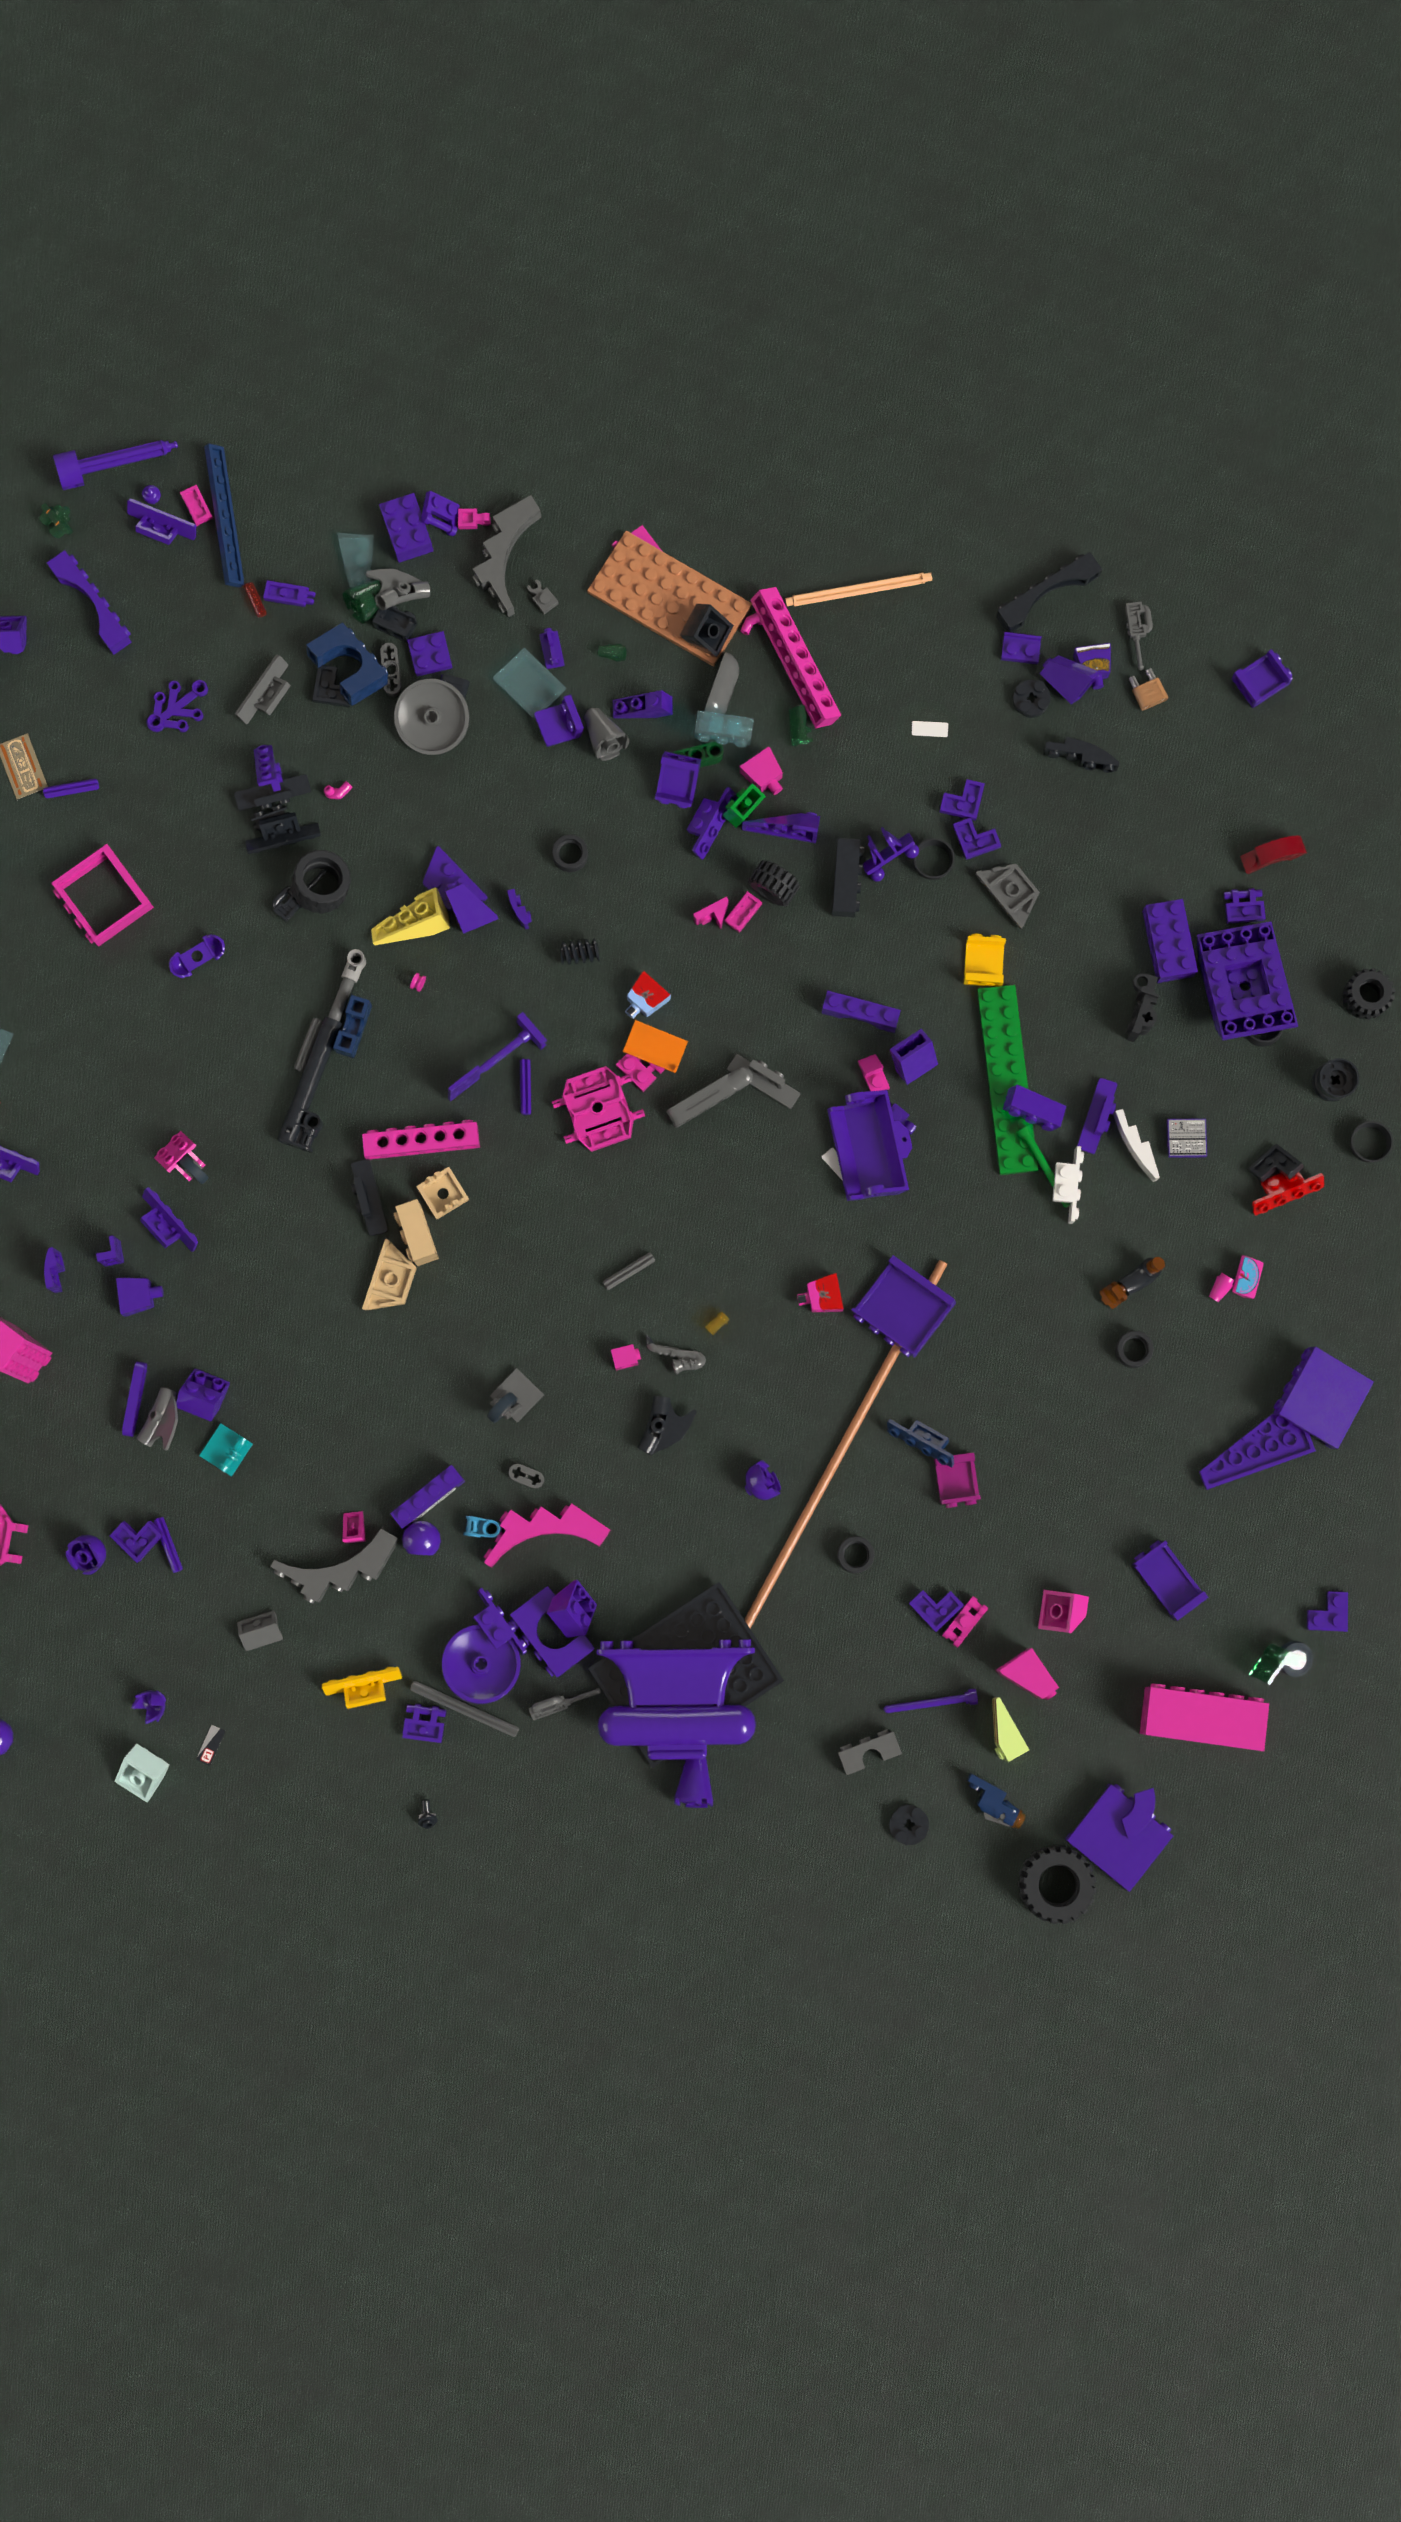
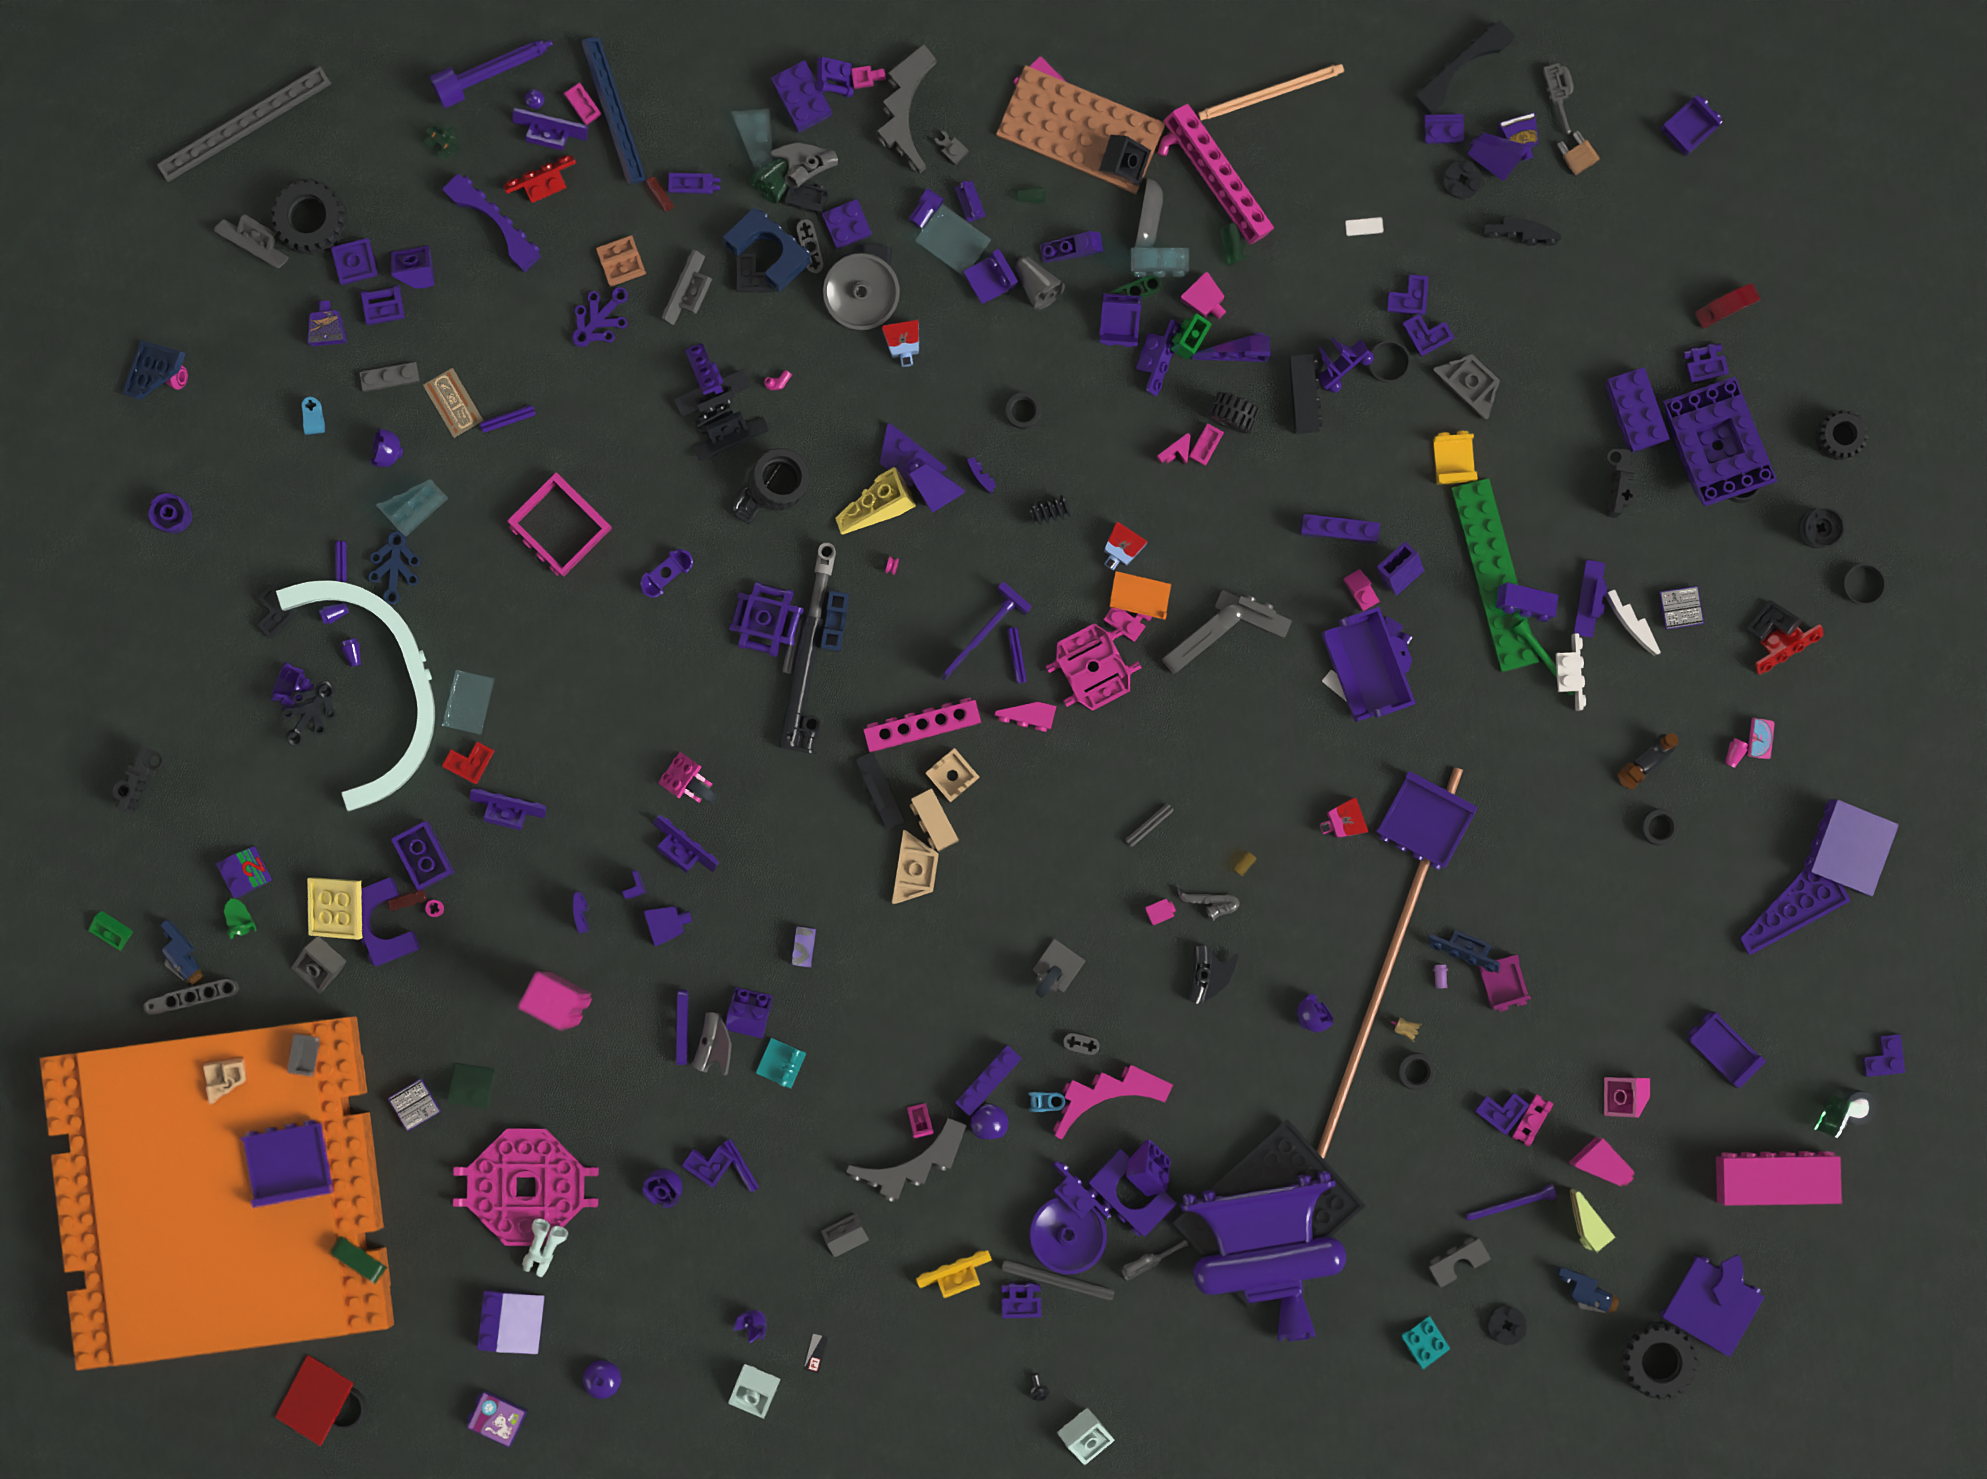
camera: 15 degrees left, 5 degrees up
none -> red bracket [503,155,576,203]
none -> nougat slope [596,235,646,287]
none -> dark purple brick [729,582,803,657]
none -> slope [791,927,816,967]
none -> torso [882,320,919,367]
none -> dark purple piece [909,188,944,229]
none -> dark pink slope [995,702,1056,732]
none -> light aqua slope [1057,1408,1115,1465]
none -> pearl gold piece [1391,1018,1422,1042]
none -> teal hinge [1401,1316,1450,1370]
none -> medium lavender pin [1433,964,1448,988]

